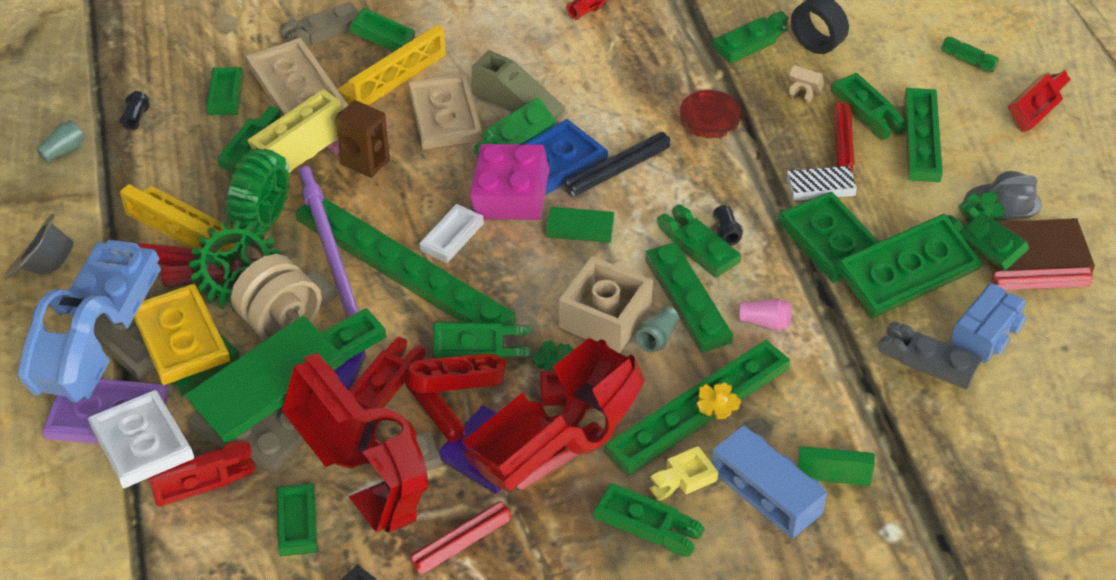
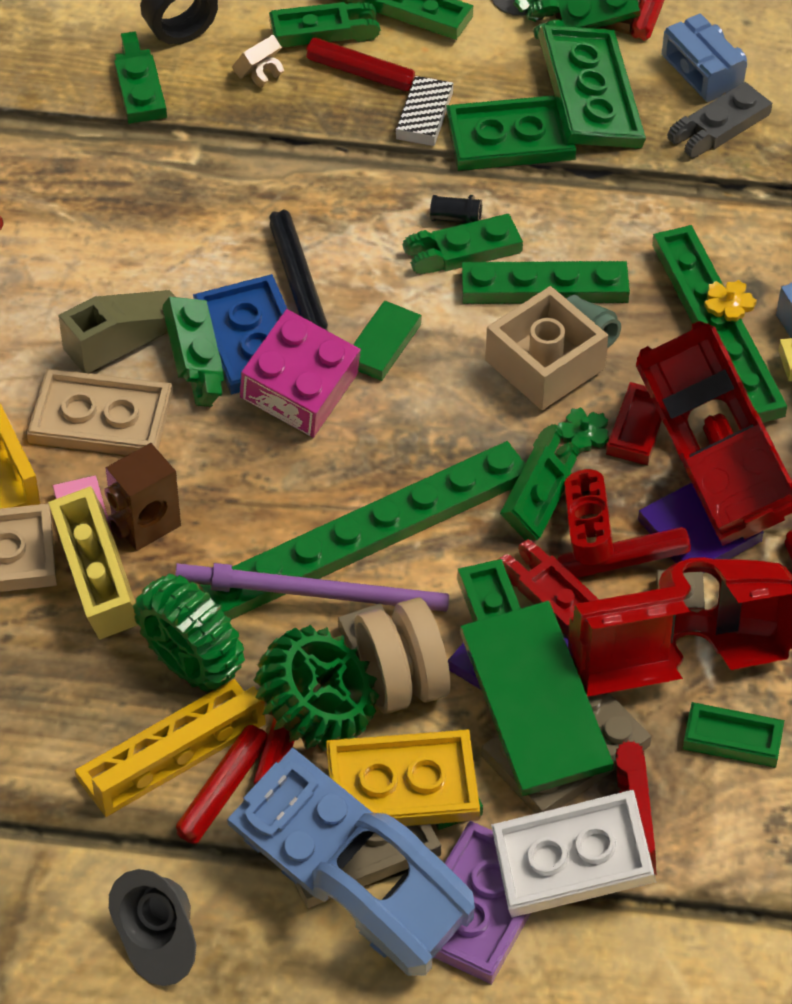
camera: 70 degrees left, 5 degrees up
green hinge [217,106,281,172] -> none
white tile [419,204,484,263] -> none
clear red tile [680,90,741,138] -> none
bright pink cone [740,298,792,332] -> none

